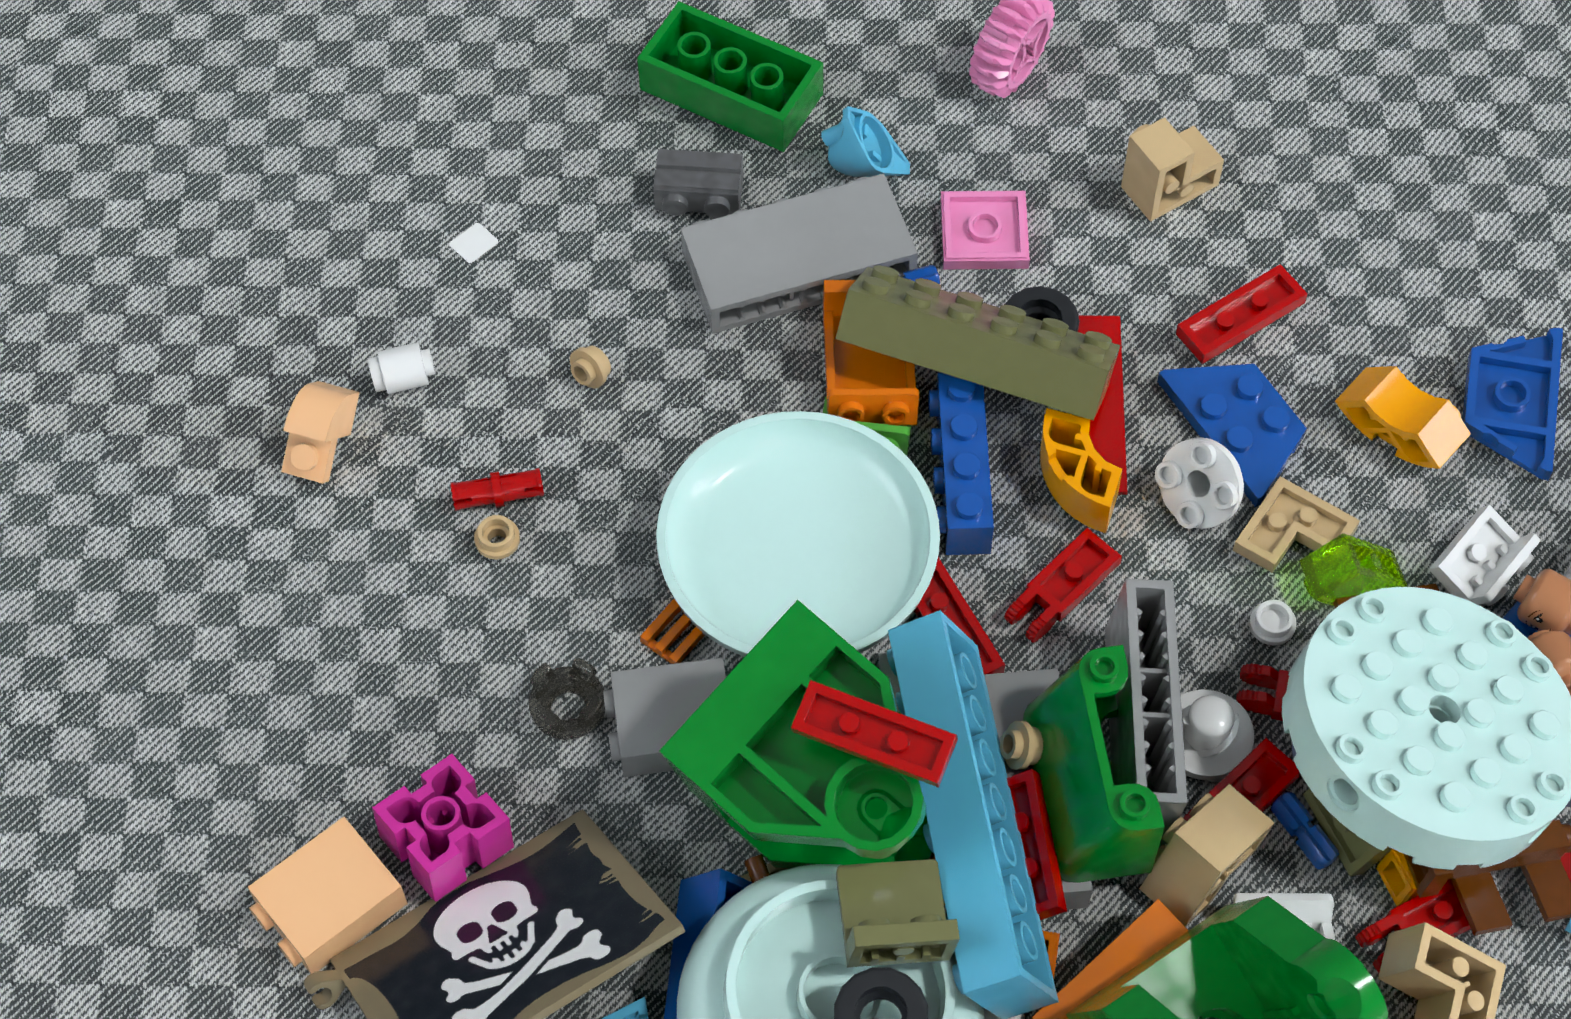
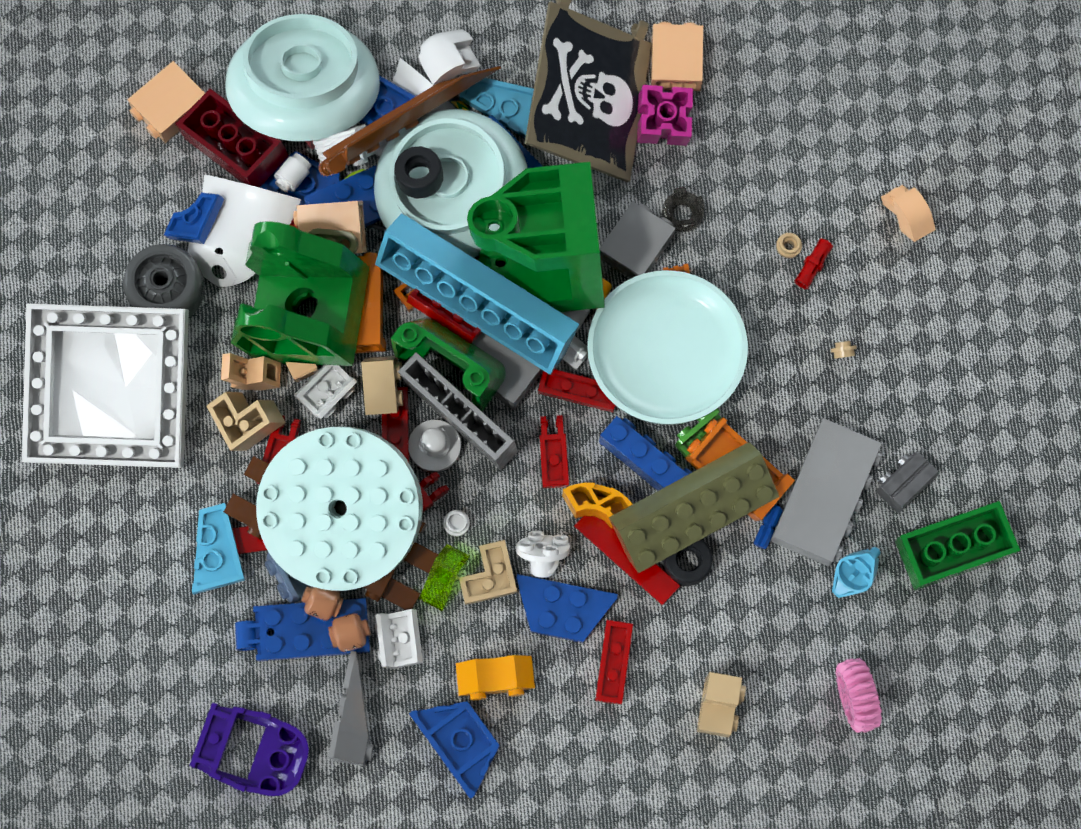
camera: 130 degrees right, 15 degrees up
white brick [368,342,436,394] -> none
white sticker [449,223,498,263] -> none
red plate [791,680,958,788] -> none
olive bracket [836,859,960,968] -> none
bright pink tile [940,191,1030,270] -> none
tan plate [1000,721,1043,770] -> none

